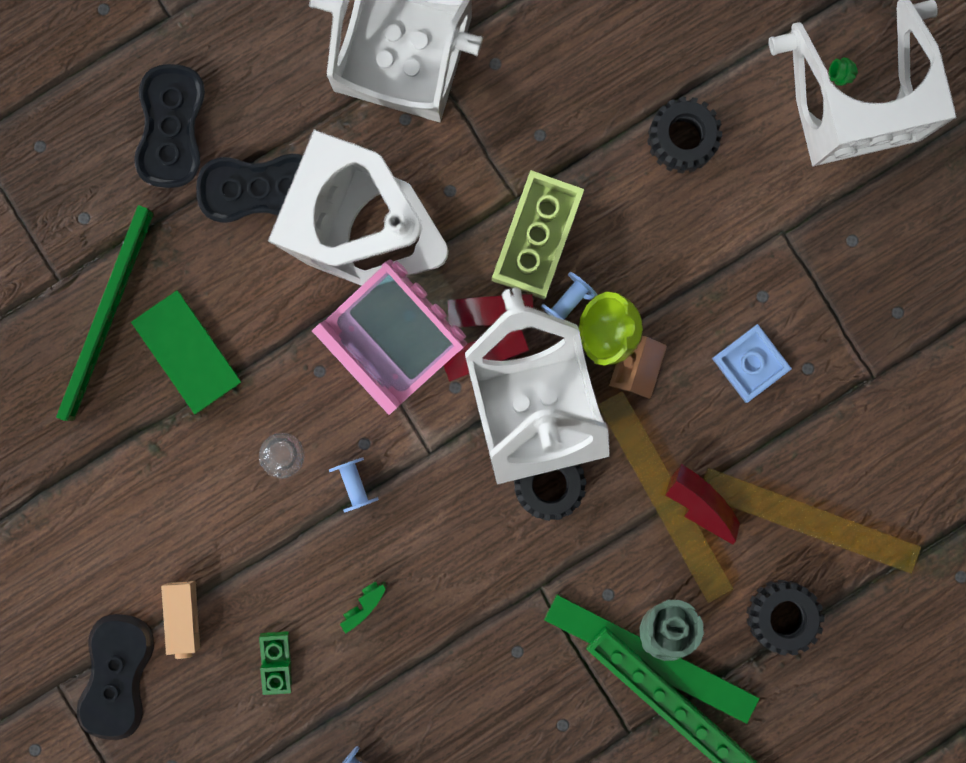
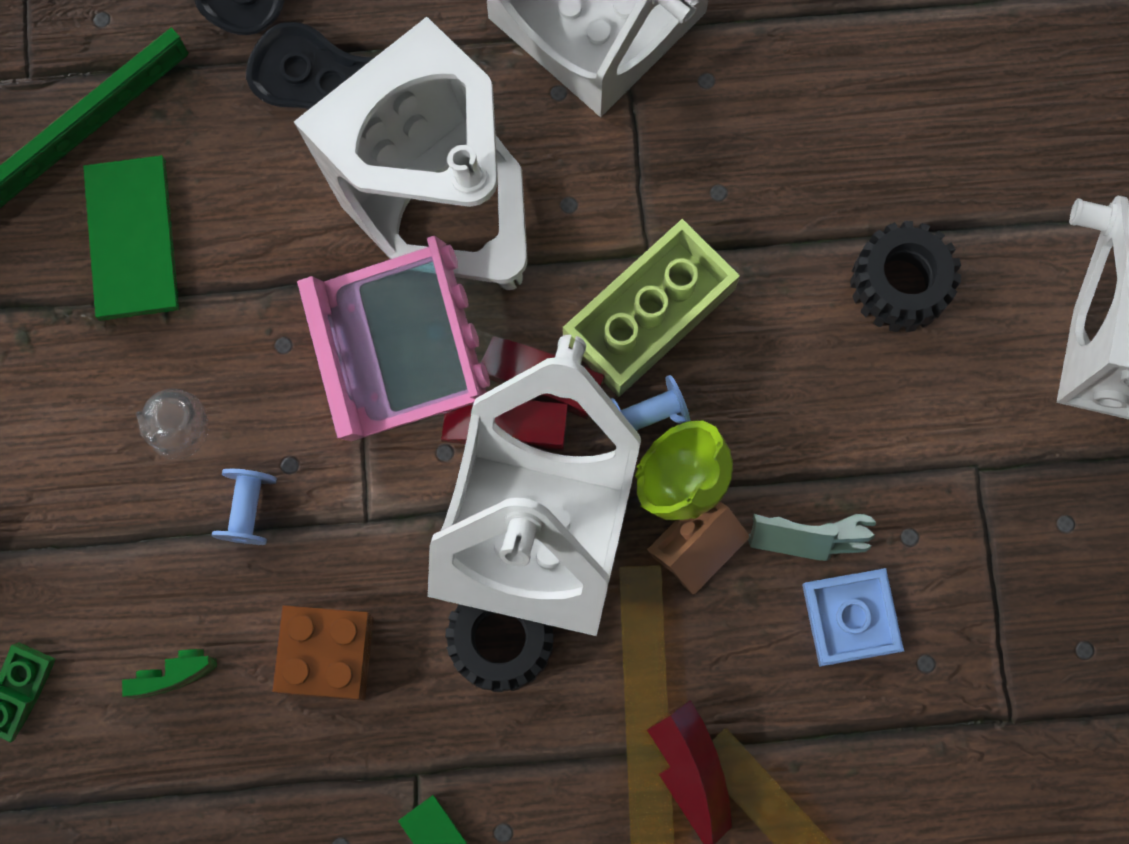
camera: 30 degrees right, 10 degrees down
none -> dark orange brick [272,605,374,701]
none -> sand green arm [748,514,876,561]

